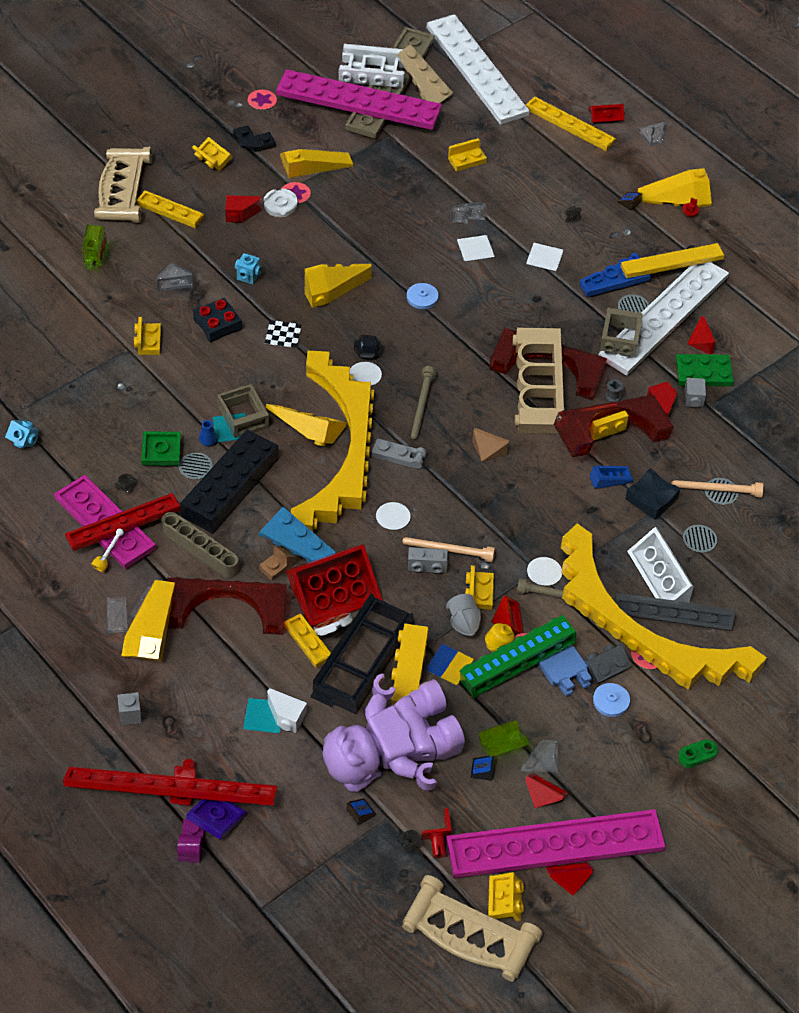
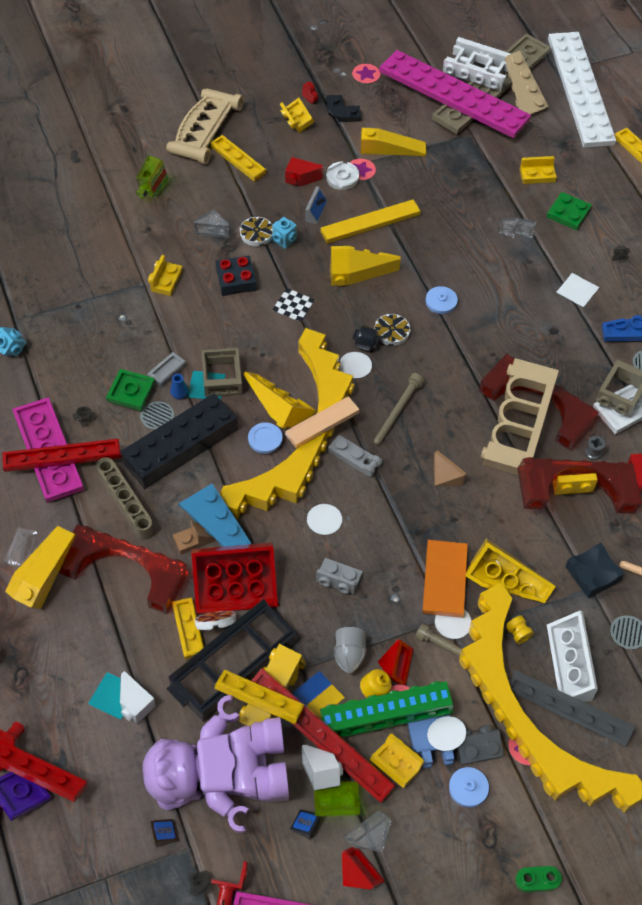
camera: 20 degrees right, 5 degrees up
hinge [91,528,124,573] -> none
light nougat piece [402,537,495,563] -> none
white sticker [457,235,494,261] -> none
yellow bracket [465,565,494,610] -> none
blue slope [590,466,633,488] -> none
none -> light grey tile [147,352,187,387]
none -> yellow tile [215,669,304,724]
none -> tile [240,217,273,247]
none -> light blue piece [248,423,282,454]
none -> red tile [252,668,395,803]
none -> light nougat tile [285,396,359,448]
none -> red tile [302,81,318,103]
none -> white slope [302,745,343,790]
none -> slope [305,186,328,224]
none -> yellow tile [320,200,420,244]
none -> yellow bracket [370,733,424,788]
none -> tile [374,314,410,346]
none -> orange tile [422,540,467,618]
none -> white sticker [427,716,466,751]
none -> yellow wedge [465,538,556,603]
none -> yellow wheel [506,616,534,645]
none -> green plate [546,192,592,231]

